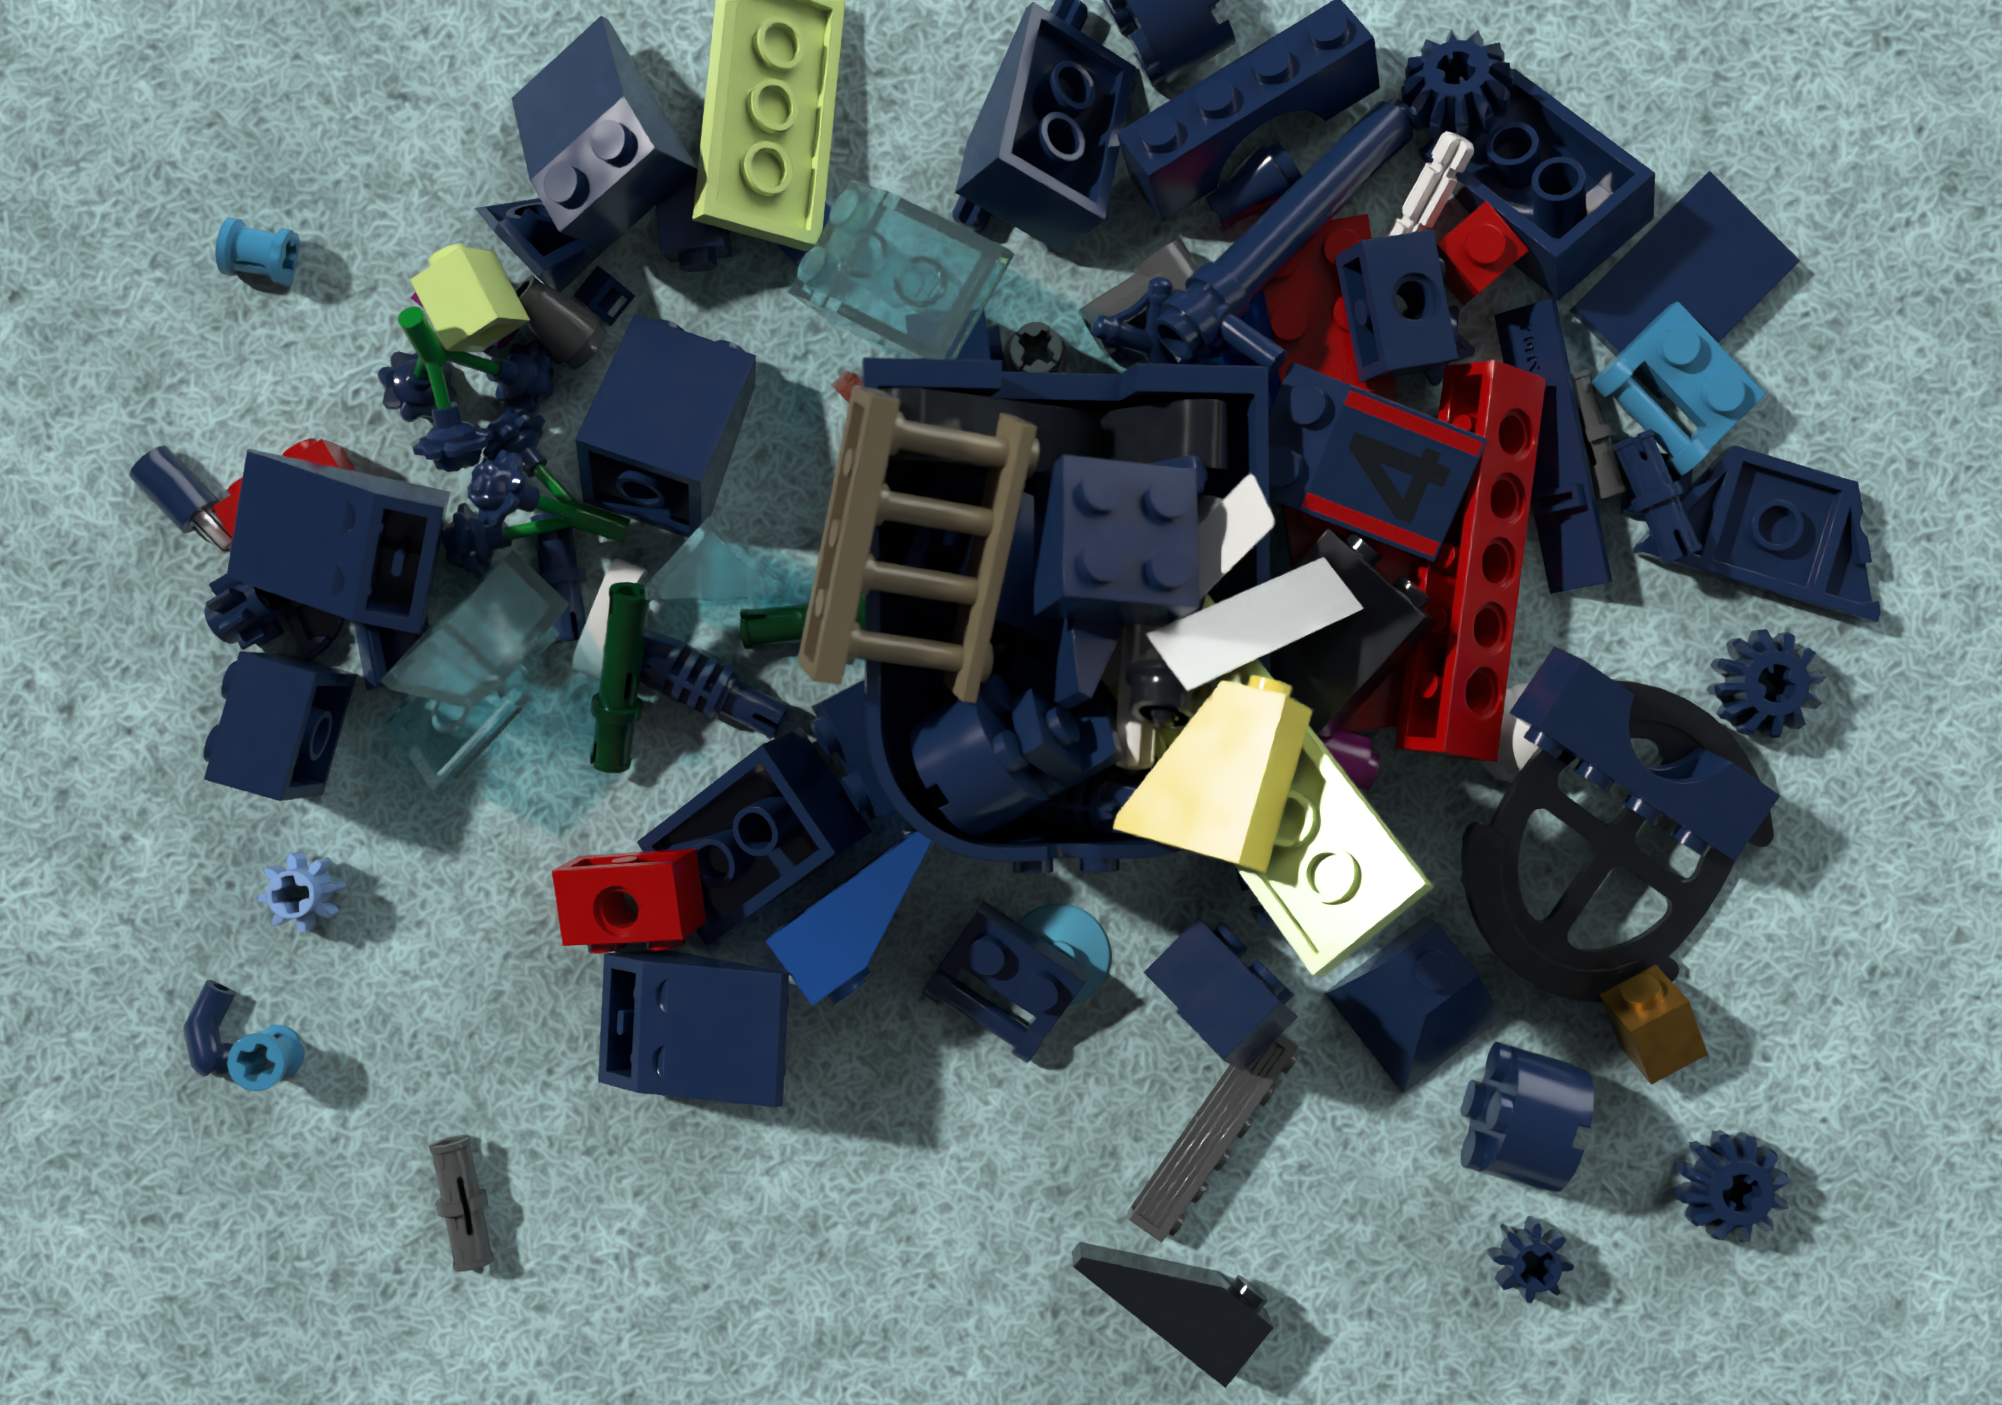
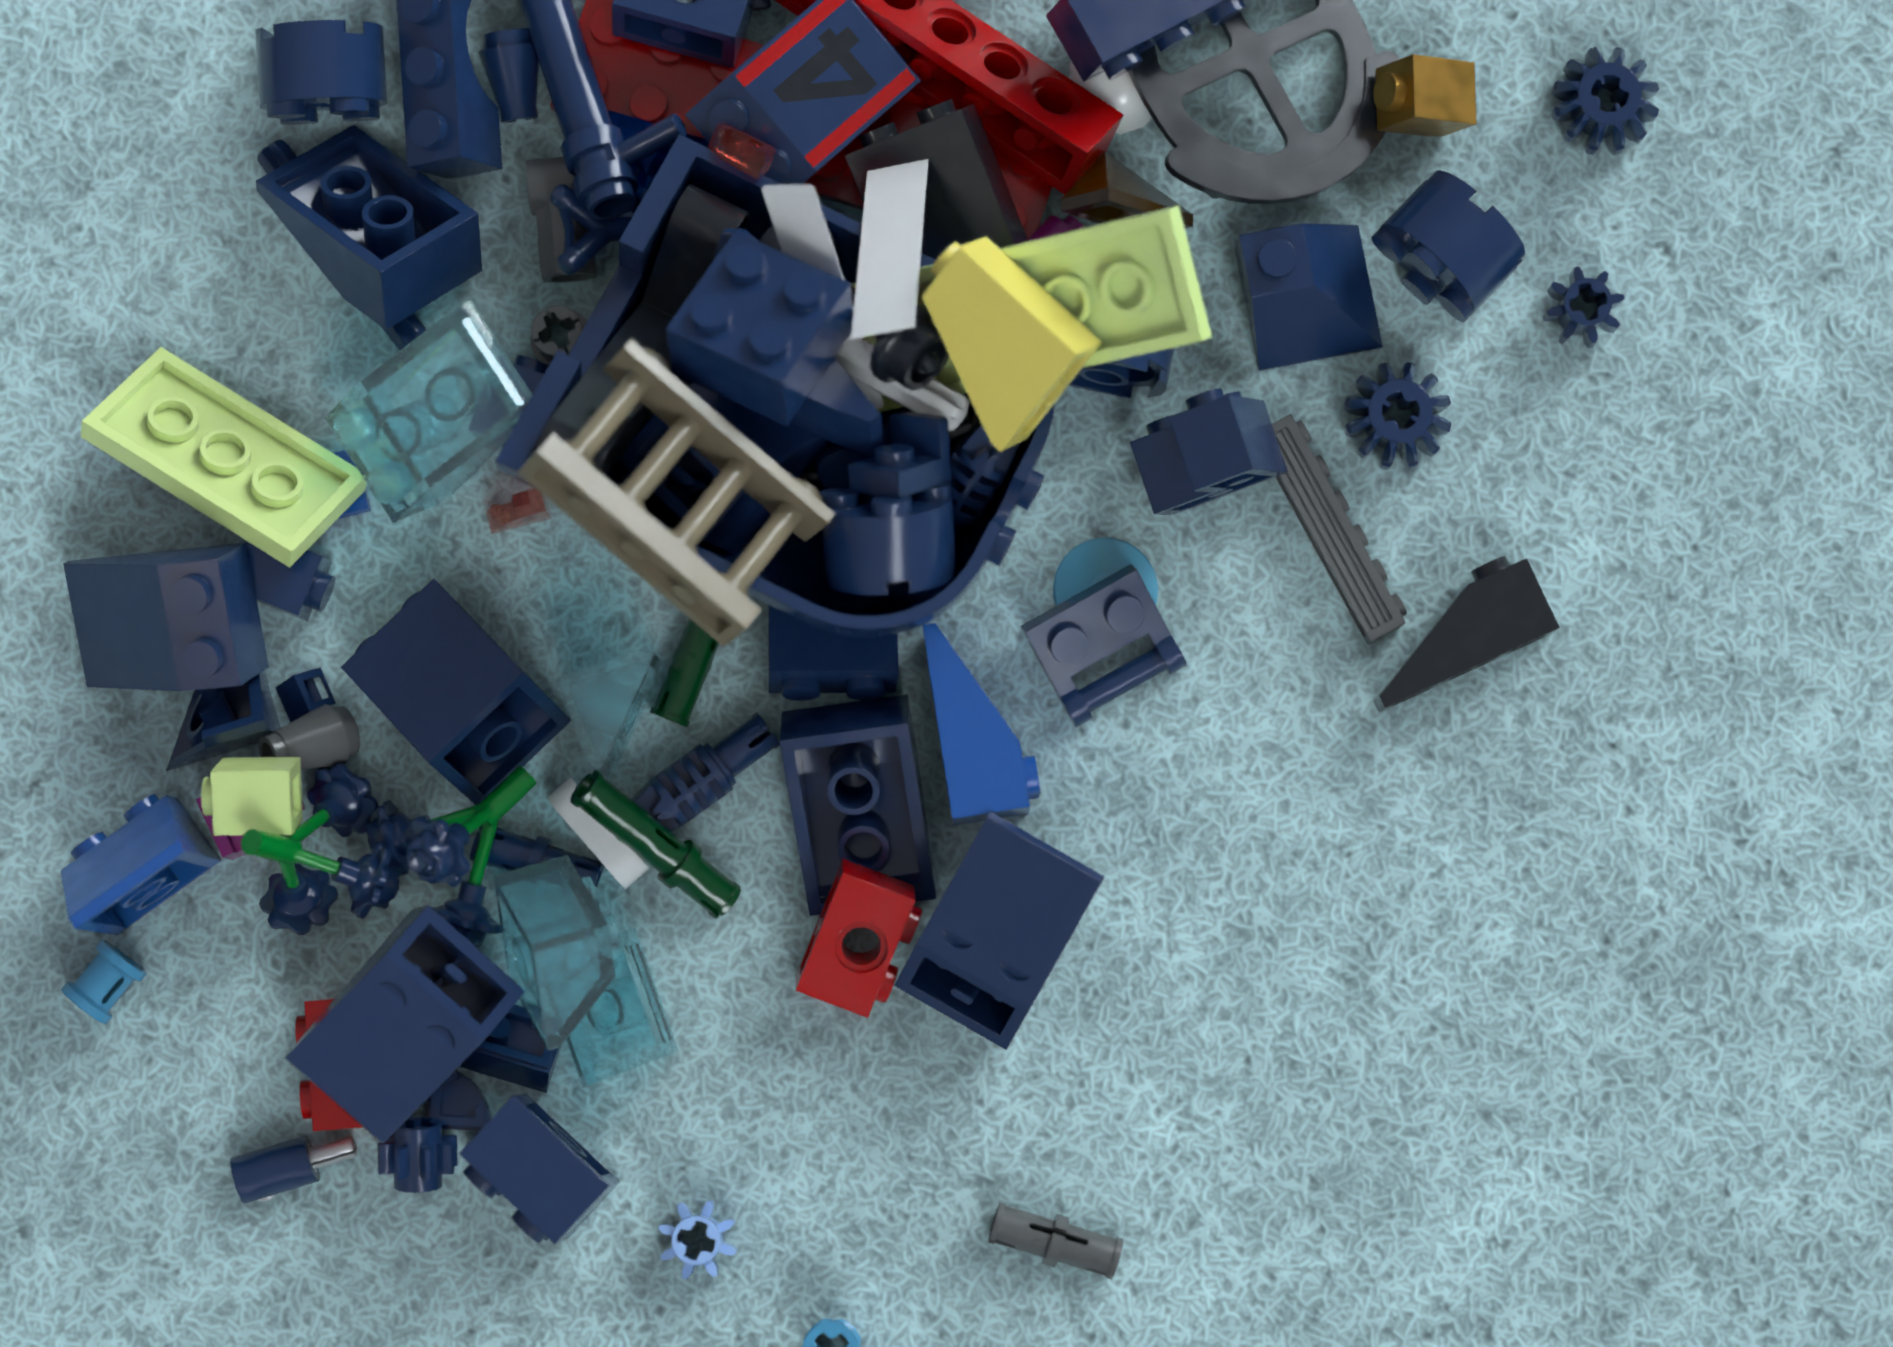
camera: 55 degrees left, 5 degrees down
none -> blue slope [61,794,222,935]
none -> clear red tile [708,123,776,179]
none -> dark brown slope [1061,152,1193,229]
none -> dark blue gear [1343,362,1452,470]

